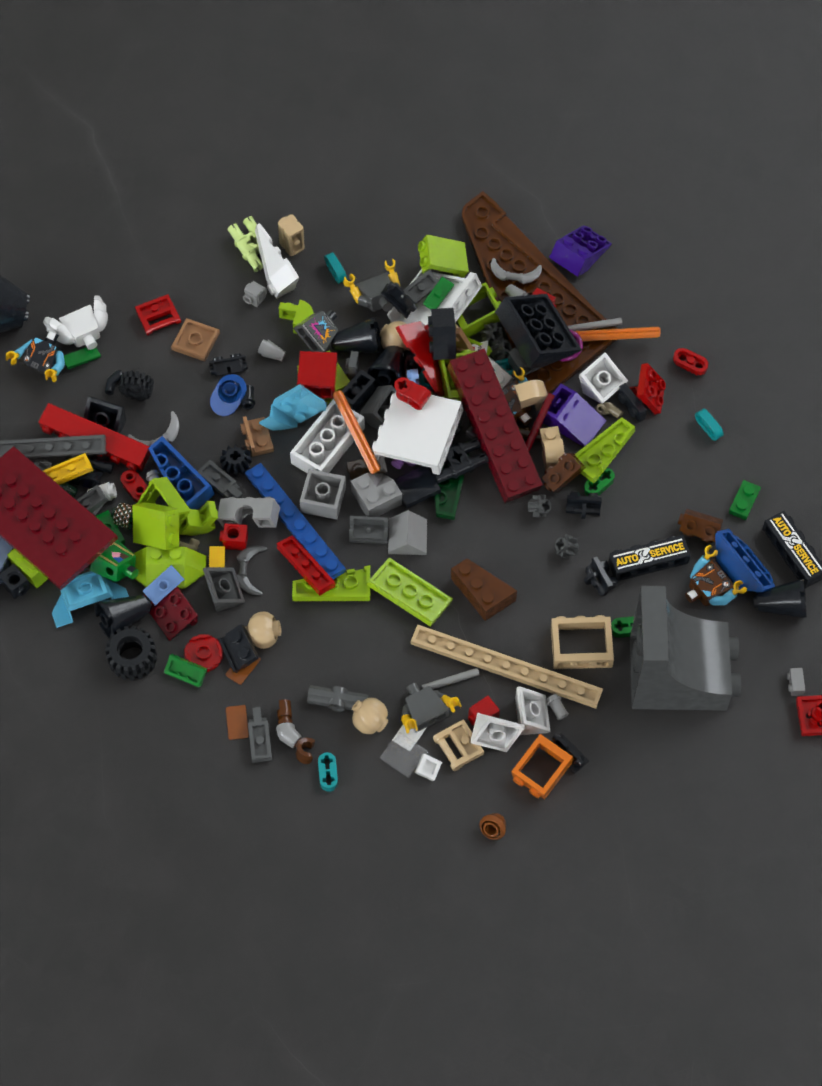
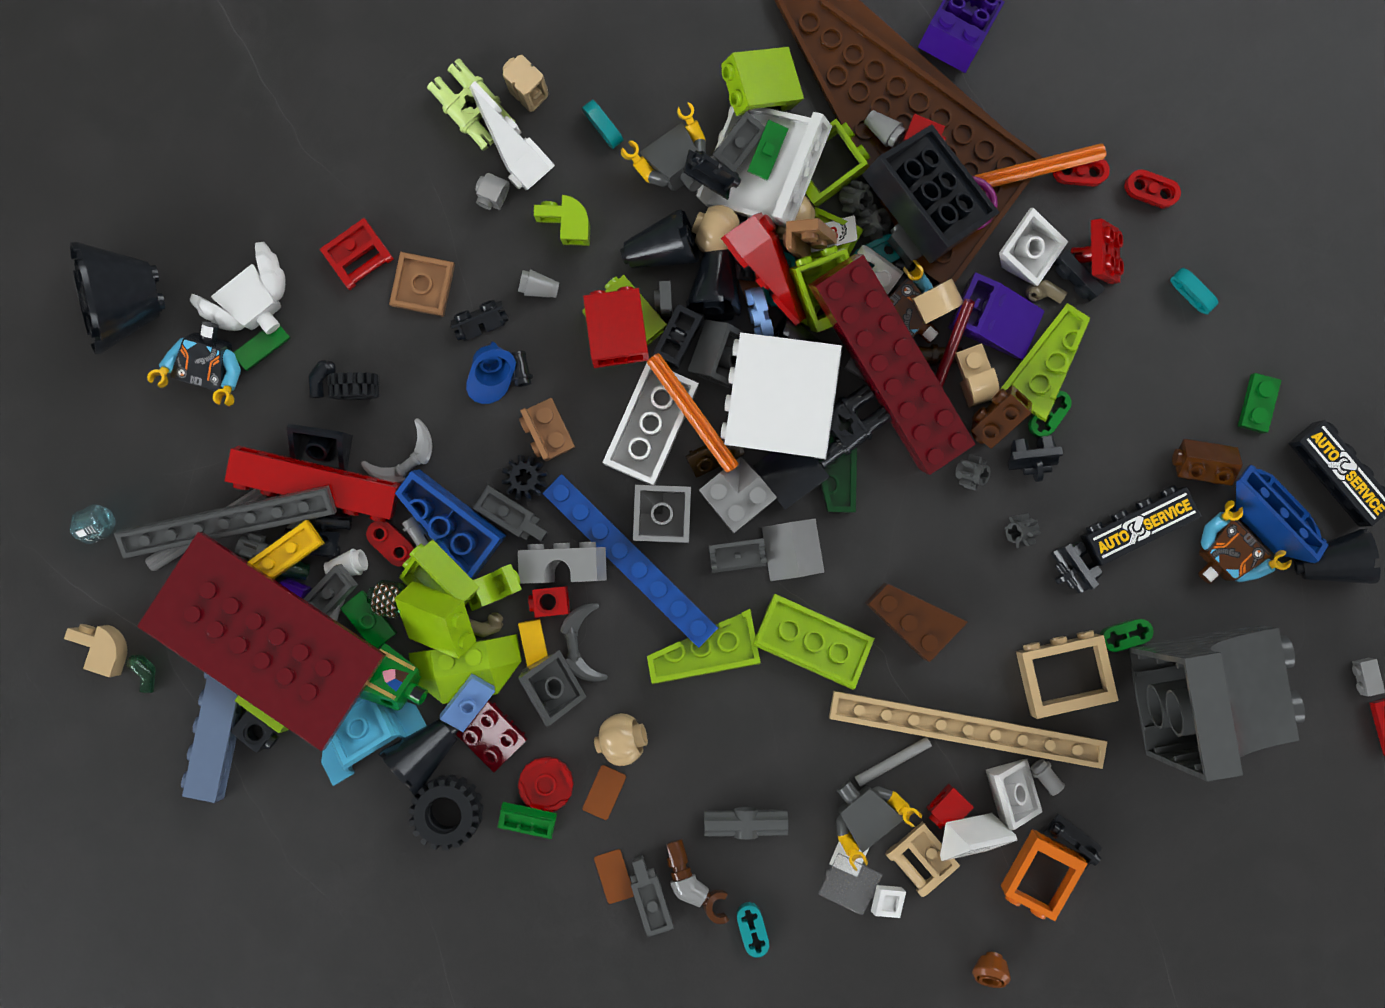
camera: 10 degrees left, 25 degrees up
black plate [218,624,259,673] -> none
medium azure piece [259,384,327,431] -> none
red plate [276,535,335,596] -> none
dark grey torso [293,310,338,352] -> none
tan plant [352,698,388,734] -> none
red piece [394,377,432,410] -> none
black brick [428,308,456,360] -> none
light grey piece [491,258,542,284] -> none
light grey bar [567,318,622,331] -> none
none -> red plate [1053,159,1110,186]

